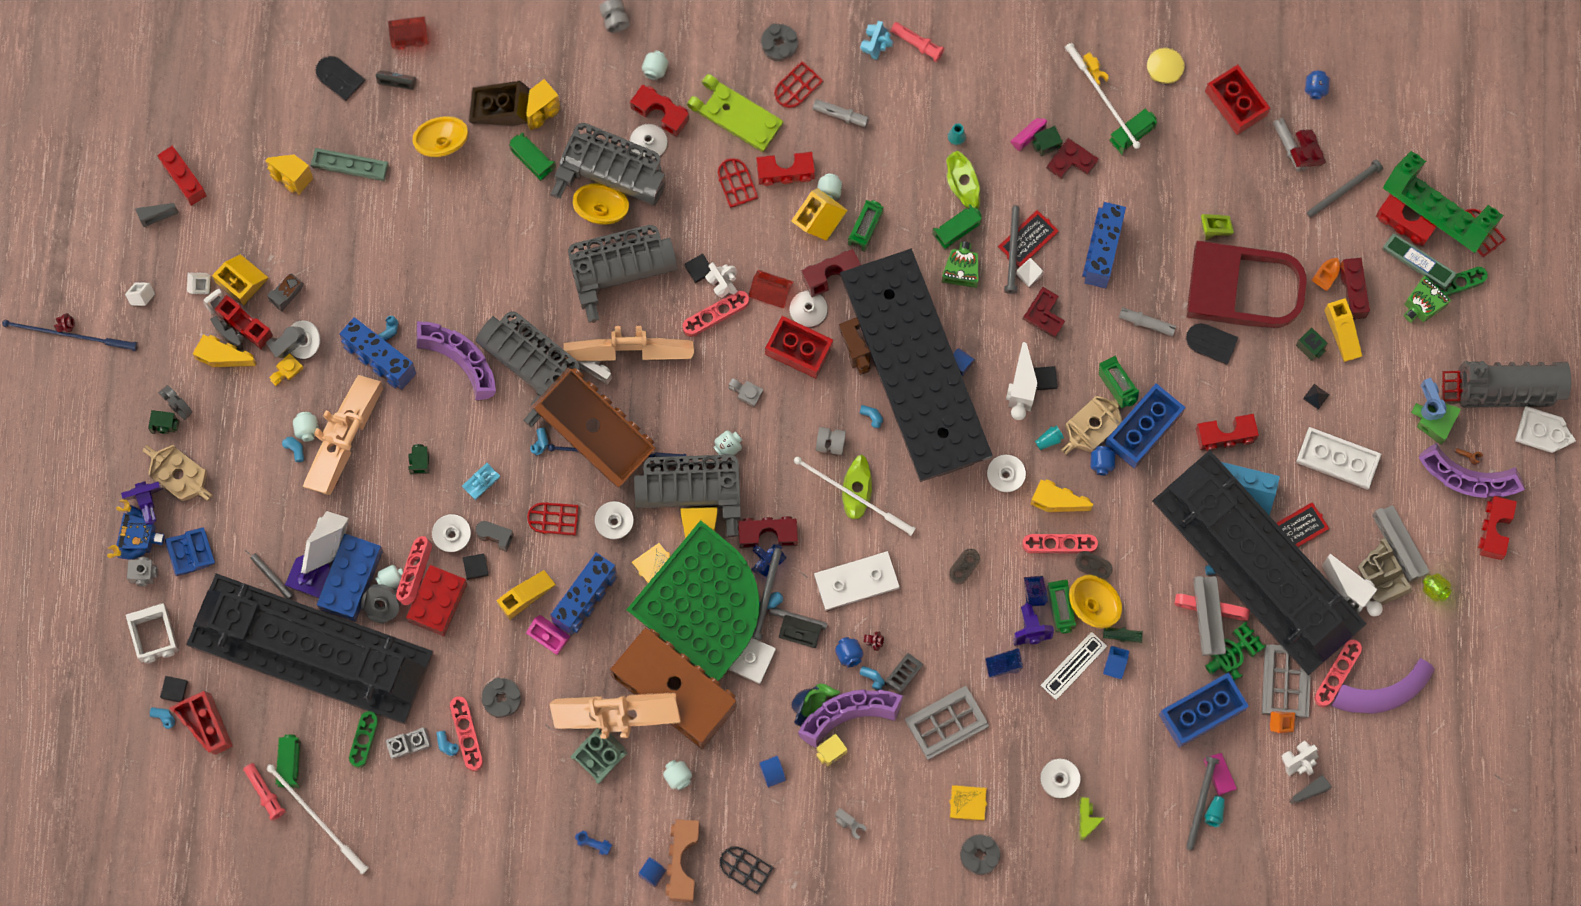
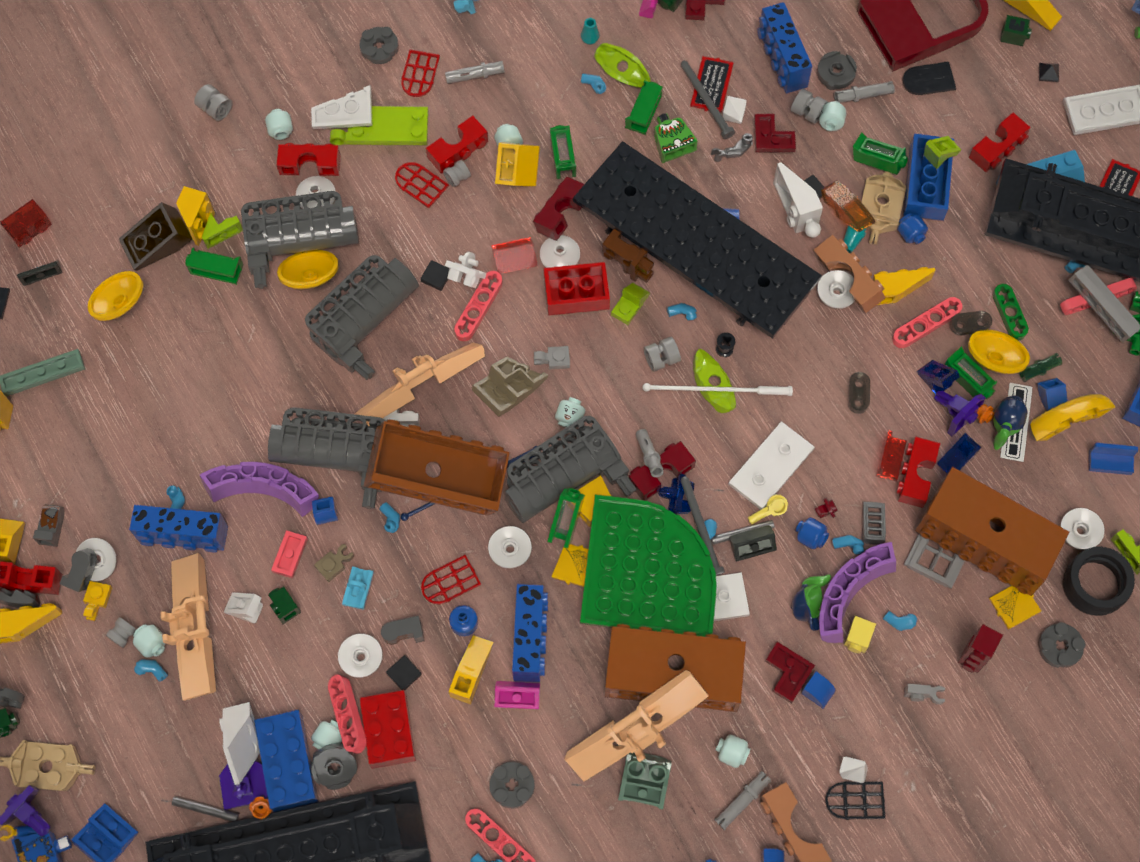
camera: 30 degrees left, 5 degrees down
none -> light grey wheel [106,617,136,648]
none -> lime slope [202,213,243,249]
none -> white slope [224,592,263,623]
none -> orange plate [249,796,272,819]
none -> coral plate [271,530,308,579]
none -> white wing [311,85,372,129]
none -> blue brick [312,496,338,525]
none -> dark tan plate [314,544,354,583]
none -> light grey wheel [443,160,471,187]
none -> blue head [449,605,478,637]
none -> dark tan slope [472,357,548,417]
none -> green window [547,488,585,549]
none -> dark azure arm [581,73,606,94]
none -> lime slope [611,283,650,325]
none -> light grey pin [636,429,663,477]
none -> flat silver arm [711,133,753,162]
none -> light grey pin [714,771,772,830]
none -> black bush [716,333,735,358]
none -> light yellow plate [747,494,788,525]
none -> dark red plate [765,642,815,704]
none -> light grey wheel [791,88,827,124]
none -> nougat arch [814,235,886,313]
none -> dark grey plate [817,51,857,90]
none -> light aqua head [819,101,846,131]
none -> clear orange slope [821,180,876,232]
none -> white slope [840,757,868,783]
none -> clear red panel [876,430,907,482]
none -> dark azure arm [883,611,917,631]
none -> red arch [896,437,941,508]
none -> dark orange piece [915,467,1070,596]
none -> lime slope [924,136,961,169]
none -> dark red arch [958,624,1003,673]
none -> orange plate [977,404,994,424]
none -> green beam [993,284,1029,341]
none -> dark blue hair [993,396,1028,450]
none -> yellow brick [1030,394,1115,441]
none -> black tyre [1063,547,1135,616]
none -> blue panel [1089,443,1138,475]

